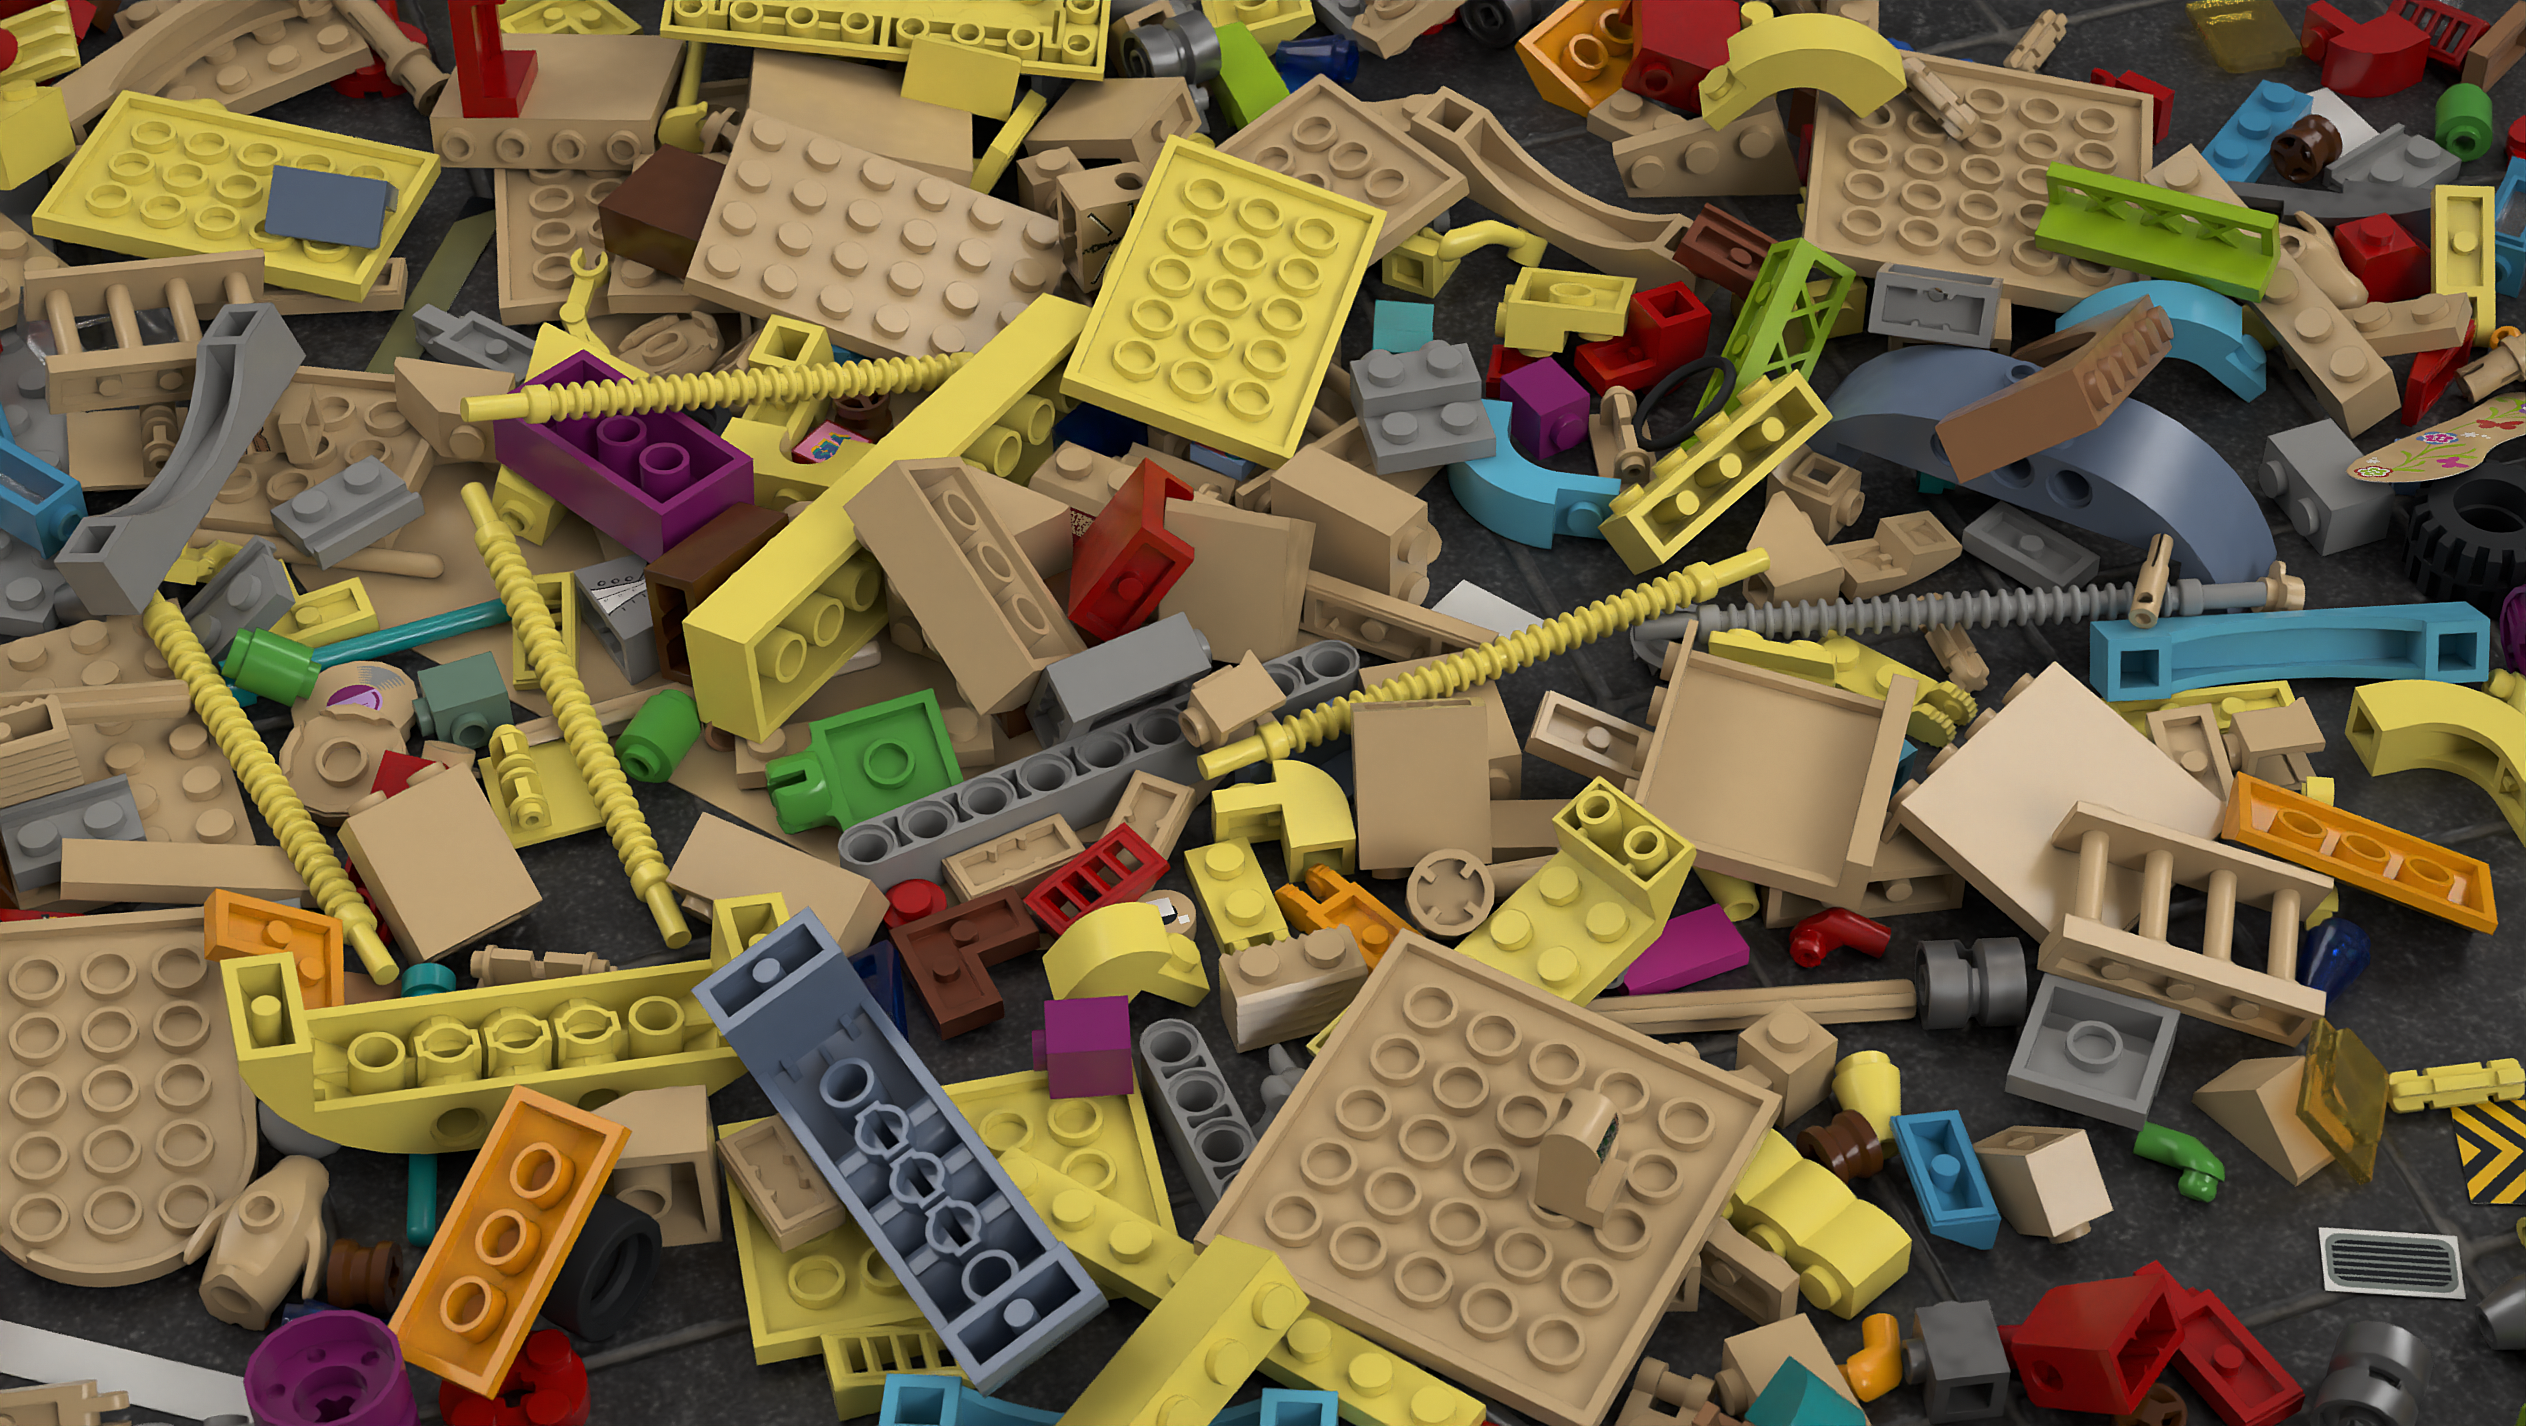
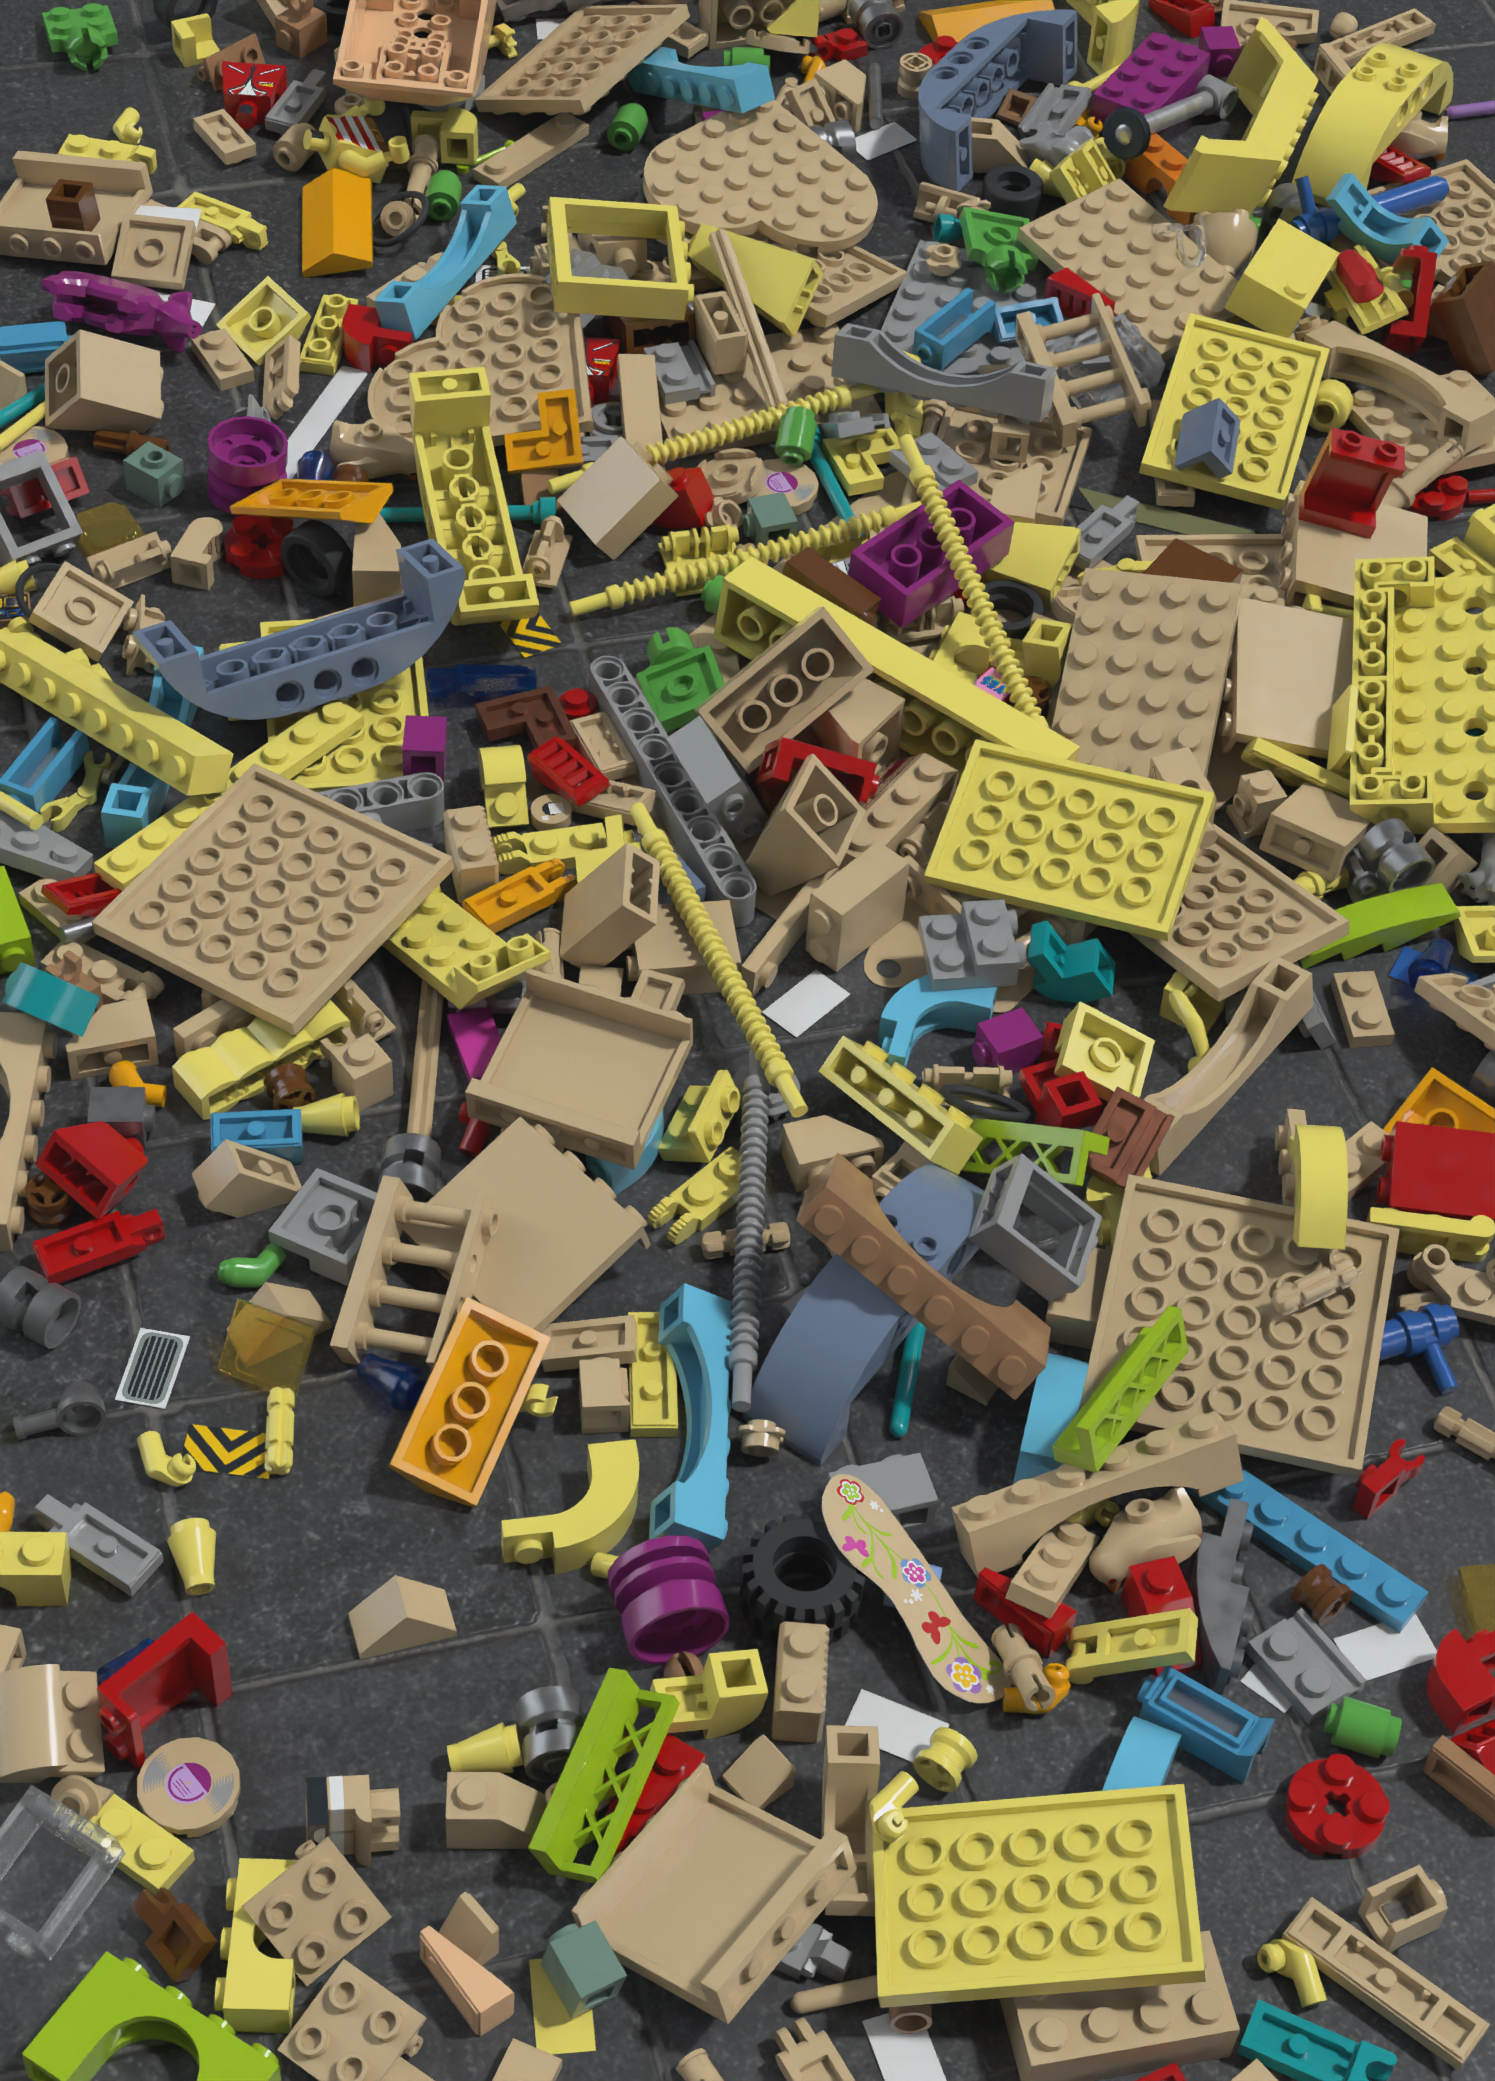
camera: 90 degrees right, 5 degrees up
tan brick [666,812,891,971] -> none
tan window [1178,649,1287,753] -> none
tan piece [1405,848,1495,941] -> none
tan leg [1534,1089,1629,1230] -> none
tan piece [2128,533,2174,629] -> none

